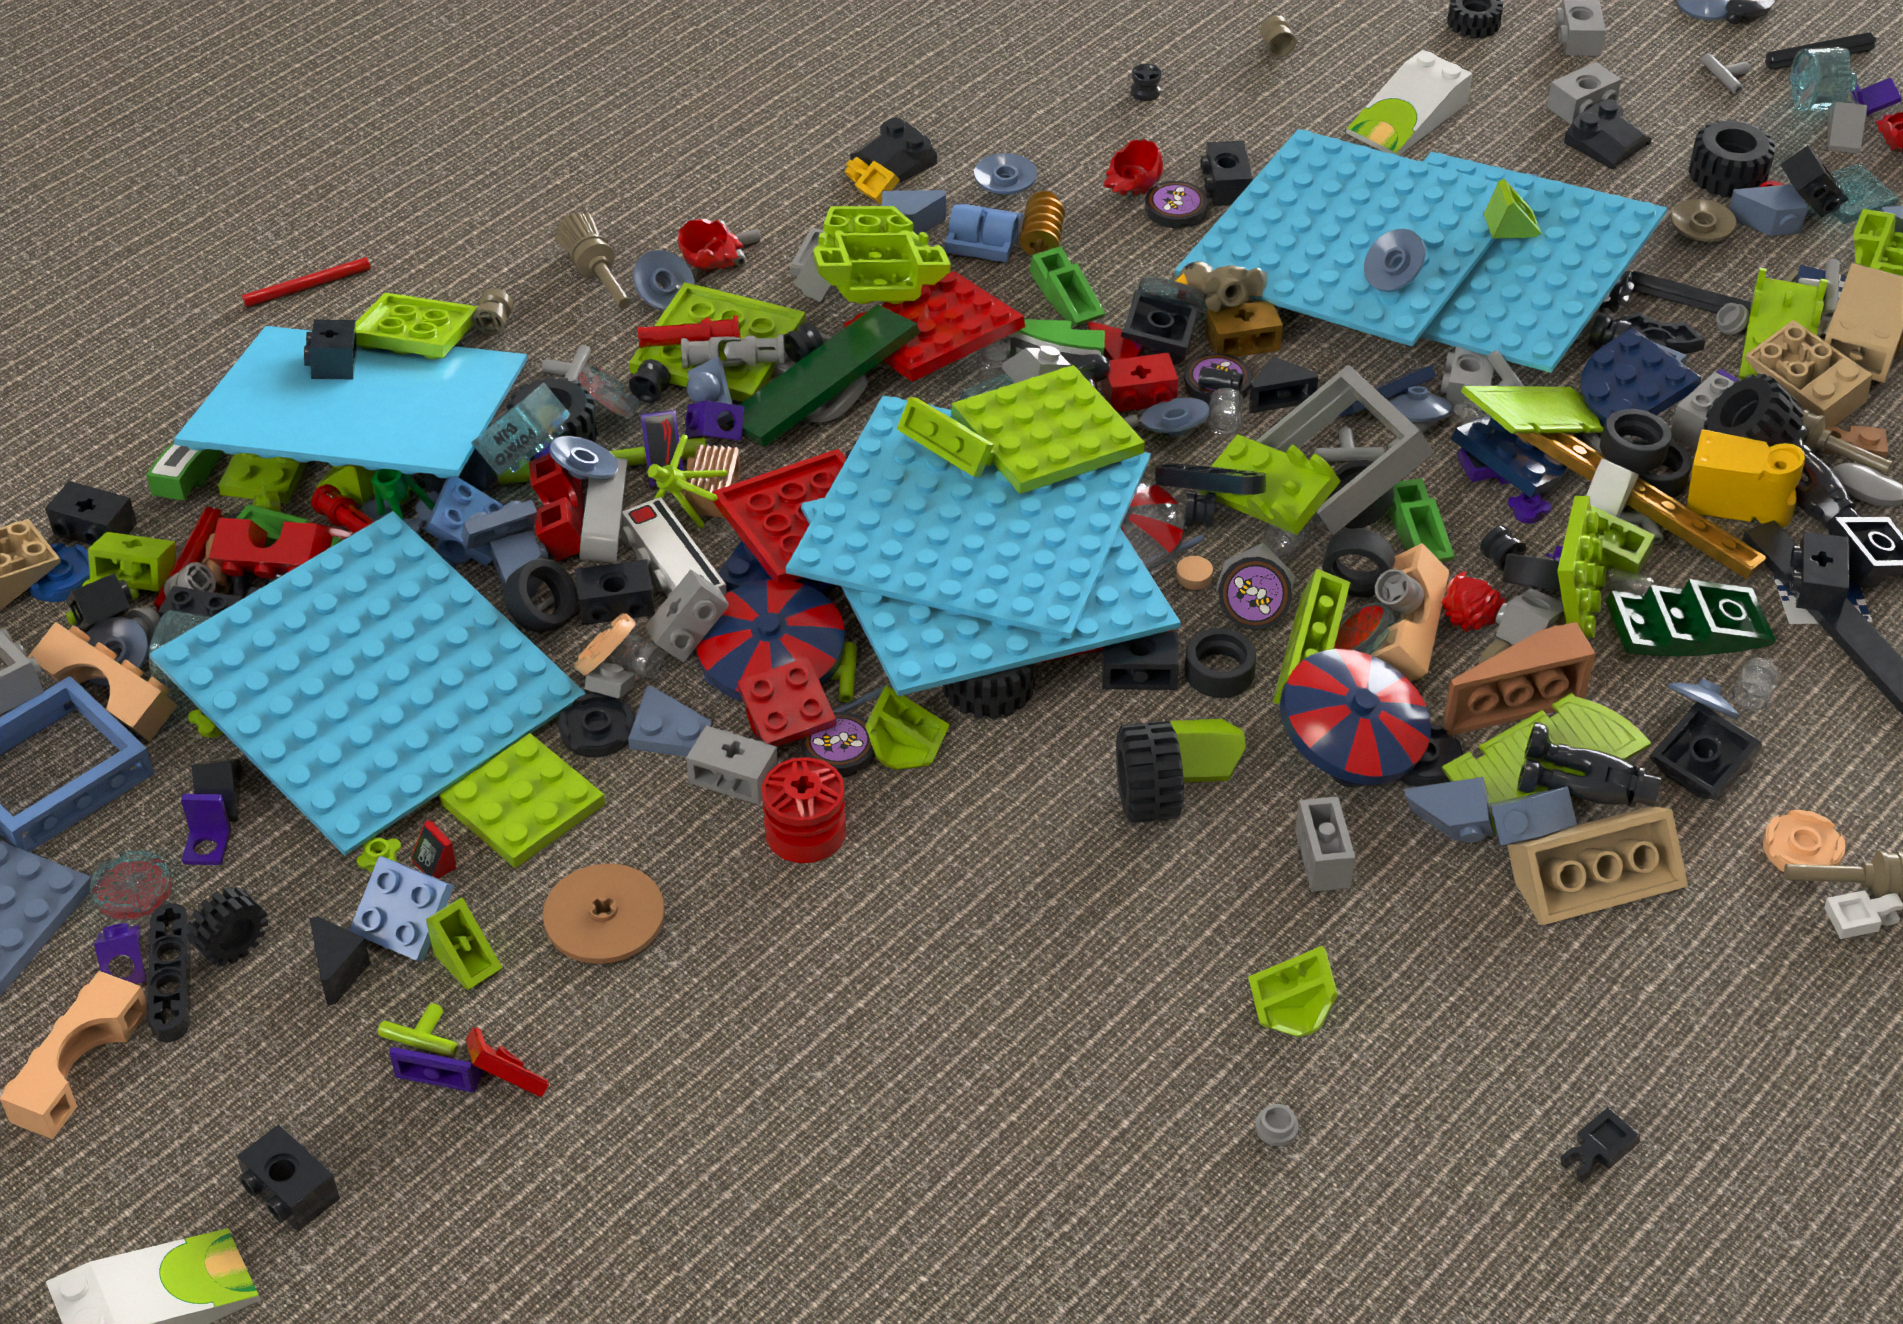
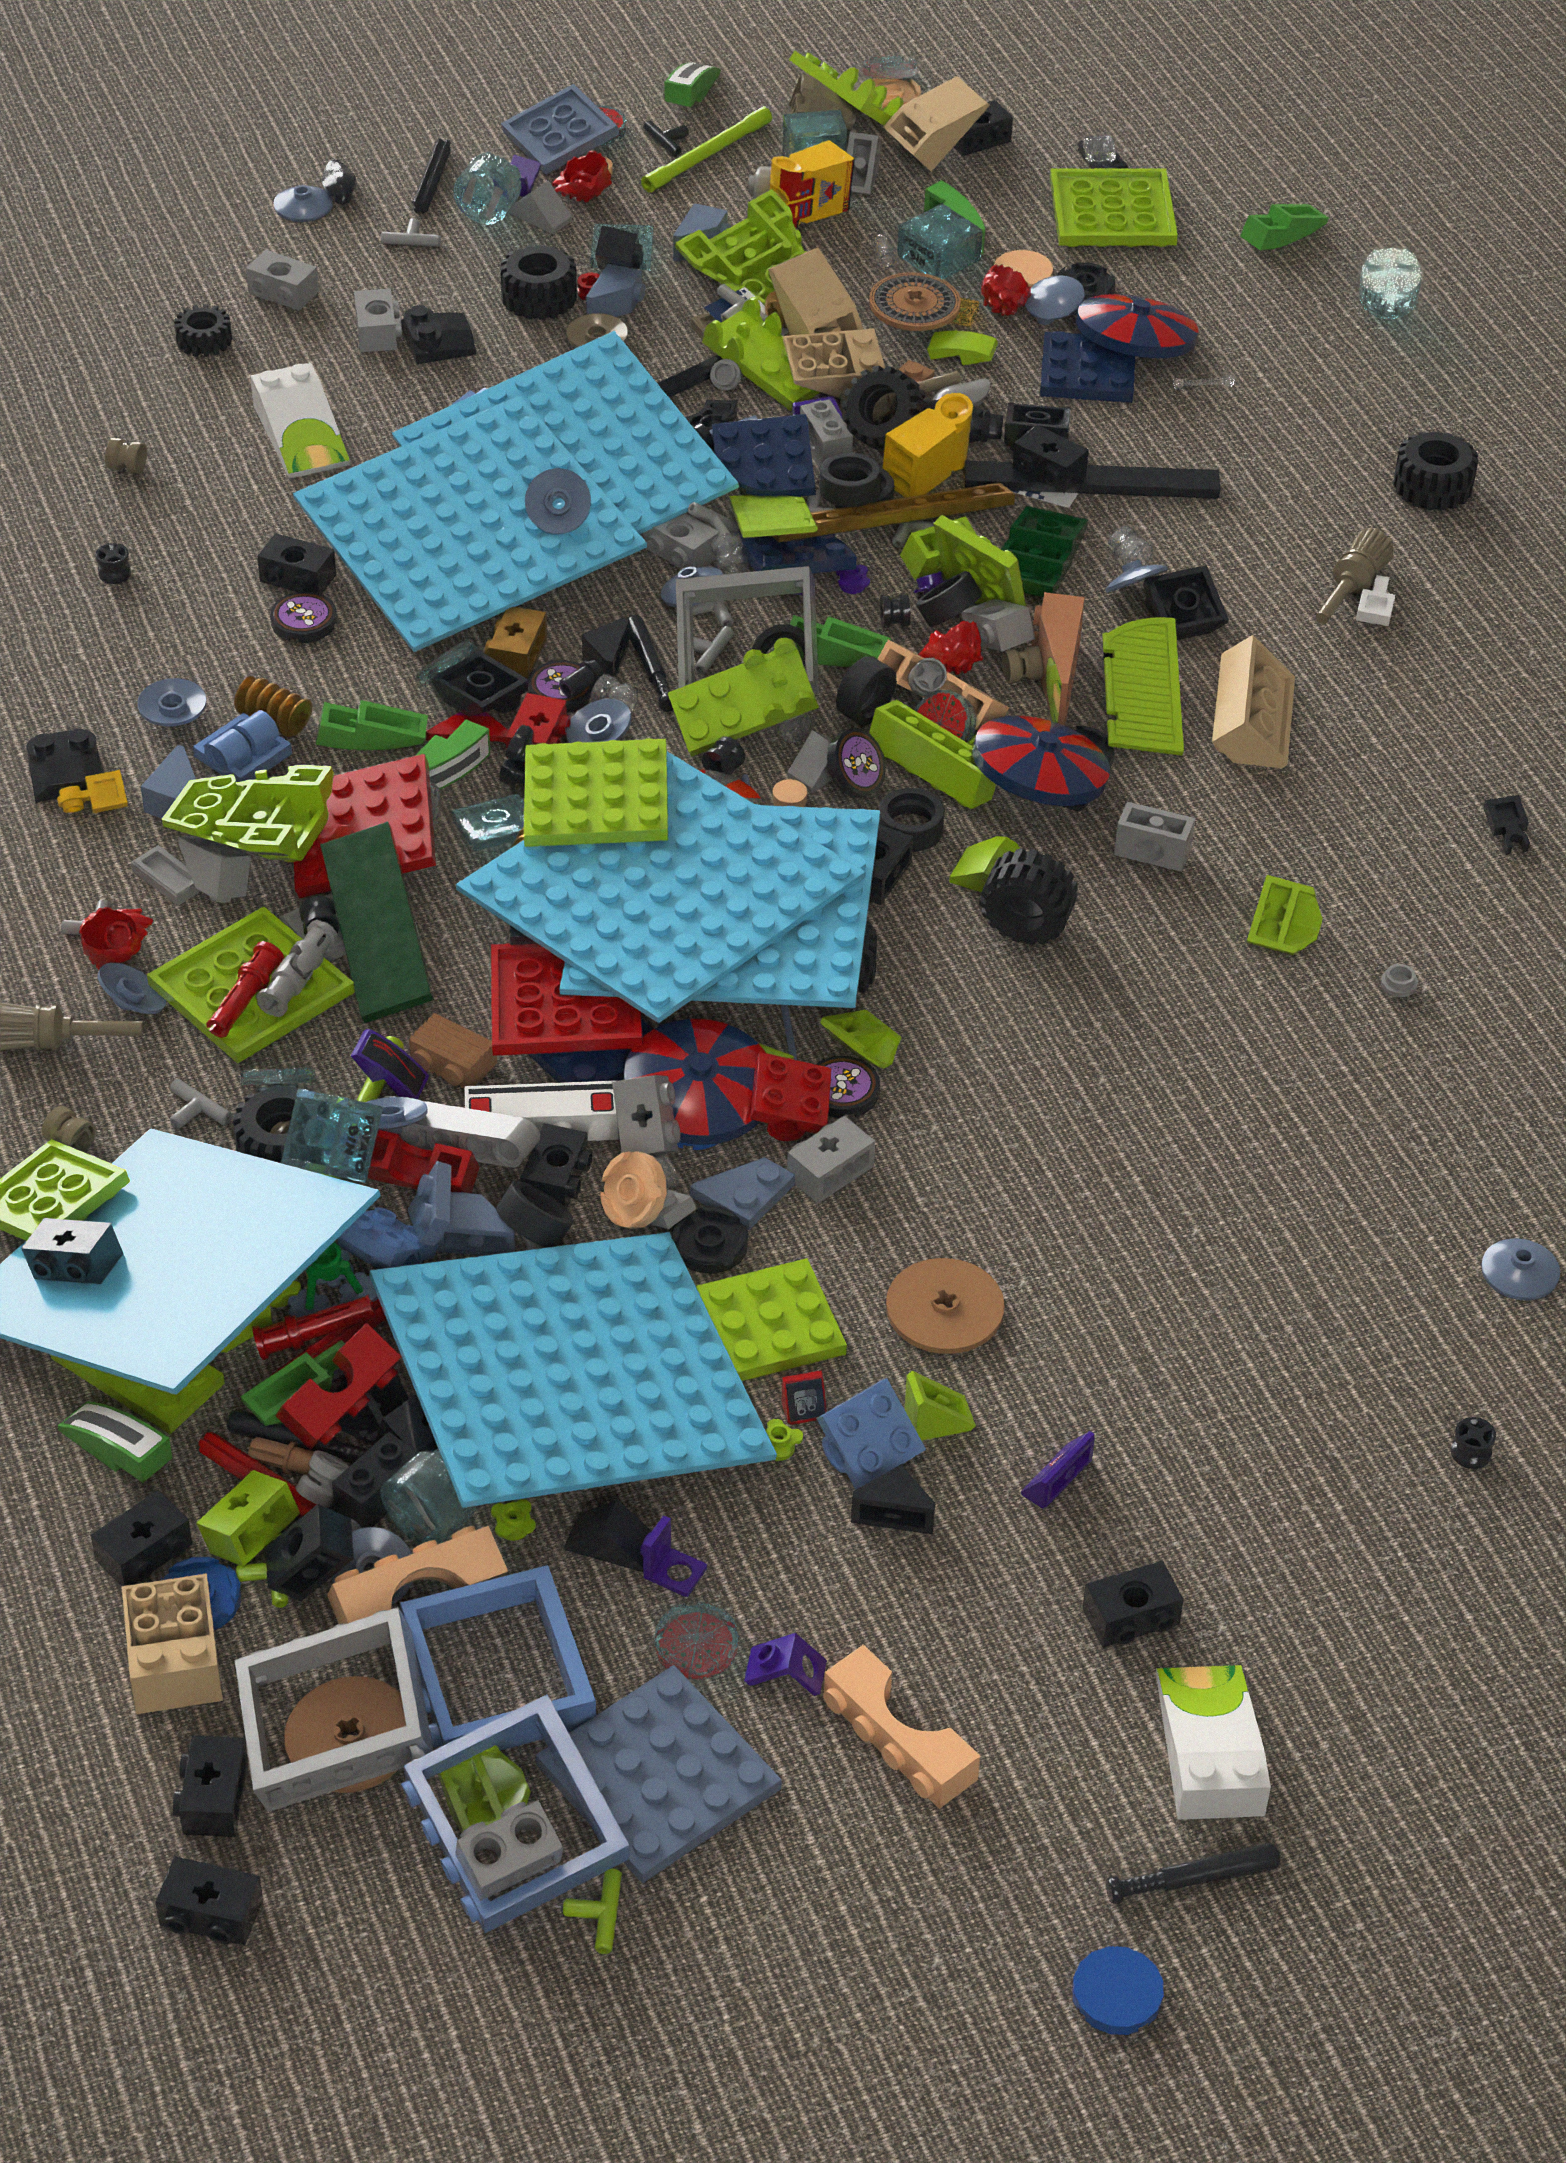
camera: 65 degrees left, 0 degrees up
black beam [147,903,191,1042] -> none
black tyre [187,887,268,966] -> none
lime plate [253,484,280,512] -> none
lime piece [377,1003,459,1058] -> none
red tile [465,1027,549,1098] -> none
black wheel [629,359,671,403] -> none
lime plant [648,435,728,528] -> none
dark purple bracket [685,400,744,441] -> none
sand blue tile [687,357,734,426] -> none
red wheel [762,757,846,864] -> none
lime plate [896,397,995,477] -> none
light grey slope [1002,346,1070,383] -> none
red hair [1103,139,1164,196] -> none
black beam [1155,463,1266,495] -> none
dark tan animal [1173,261,1268,312] -> none
dark blue tile [1338,365,1436,417] -> none
sand blue slope [1404,777,1494,843] -> none
lime slope [1484,179,1542,239] -> none
sand blue slope [1489,786,1577,845] -> none
black piece [1517,722,1661,808] -> none
white slope [1586,459,1639,518] -> none
light nougat tile [1763,810,1845,872] -> none

